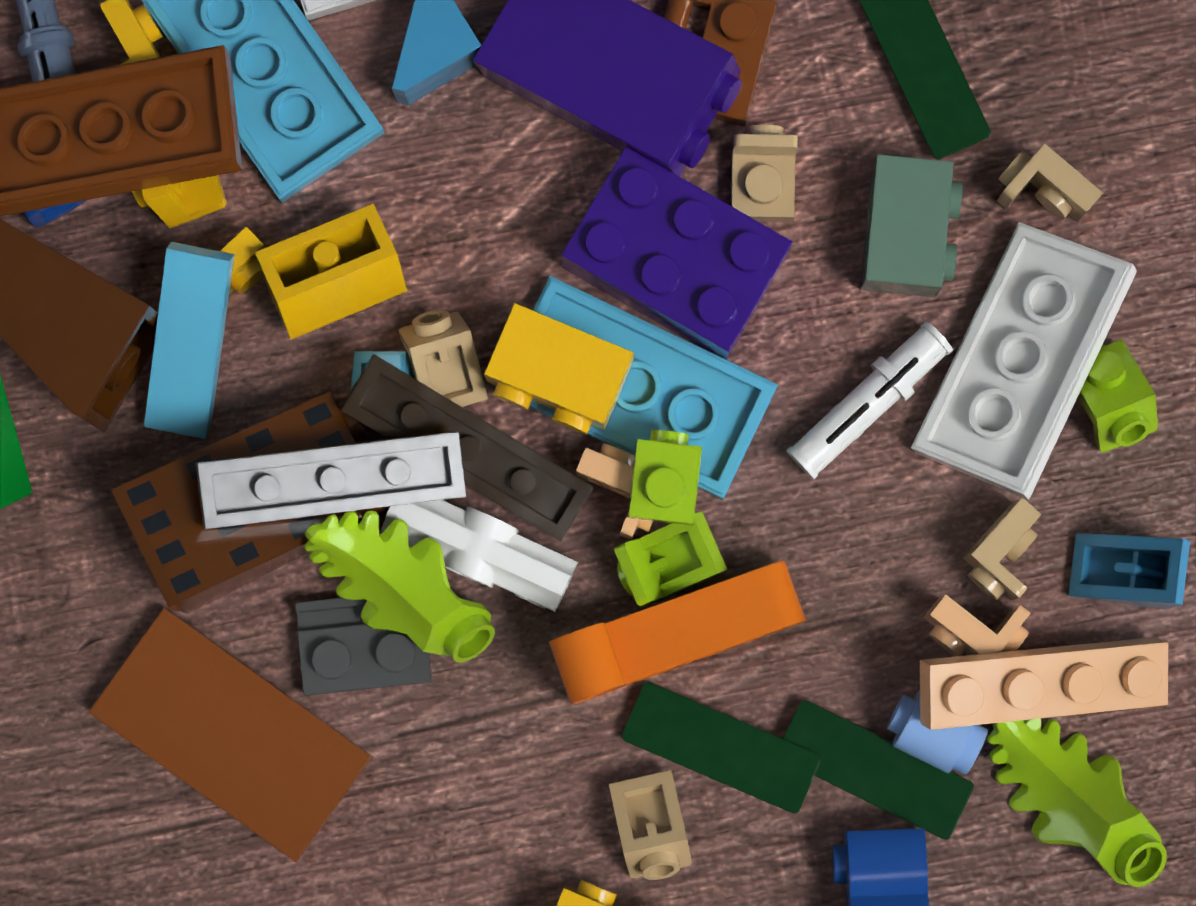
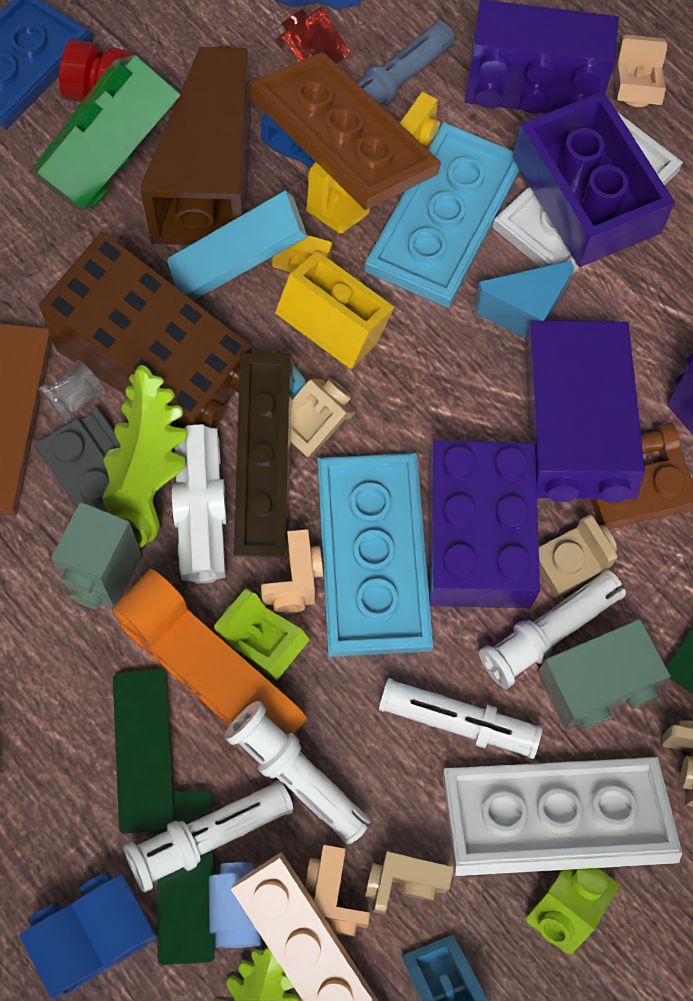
camera: 55 degrees right, 15 degrees down
plate [195,431,466,529] -> none
yellow brick [484,303,634,435] -> none
tan bracket [609,770,692,880] -> none
lime bracket [628,430,702,525] -> none
none -> clear bush [38,360,106,425]
none -> sand green brick [51,502,142,610]
none -> white pin [124,780,293,893]
none -> white pin [224,701,371,845]
none -> white pin [479,570,626,689]

